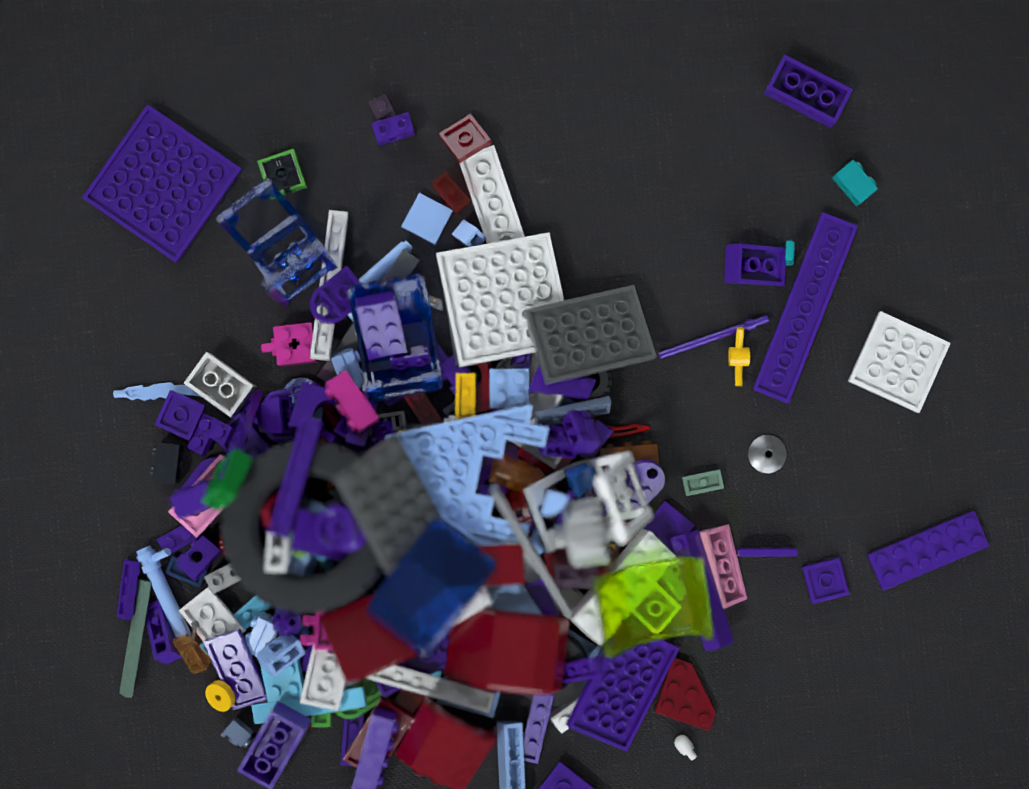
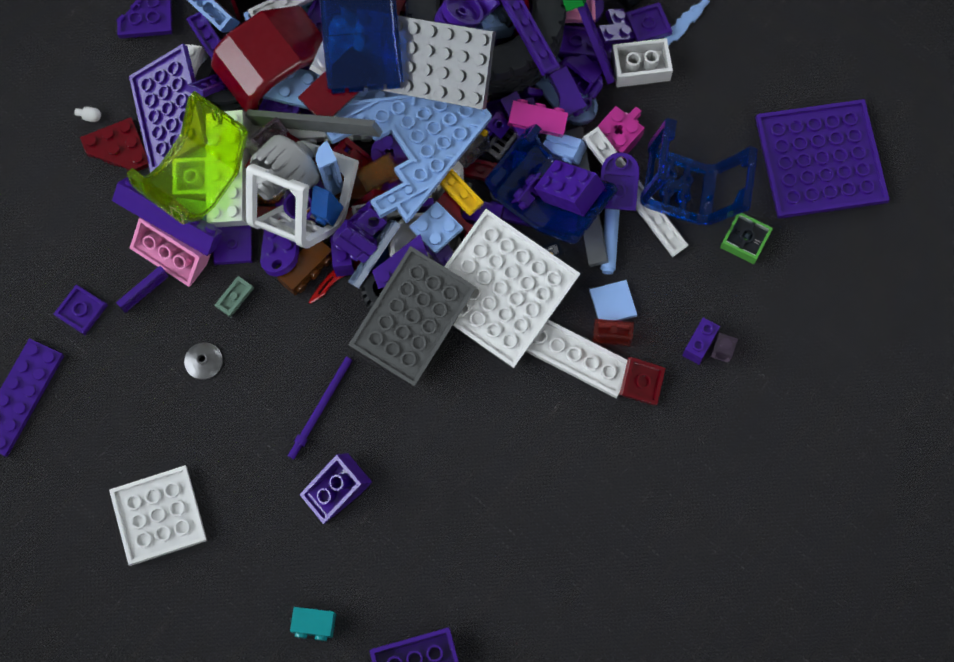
camera: 140 degrees right, 15 degrees down
light blue brick [452,219,487,247] -> none
yellow piece [728,327,750,387] -> none
dark purple plate [752,212,858,404] -> none
teal tile [786,241,794,265] -> none

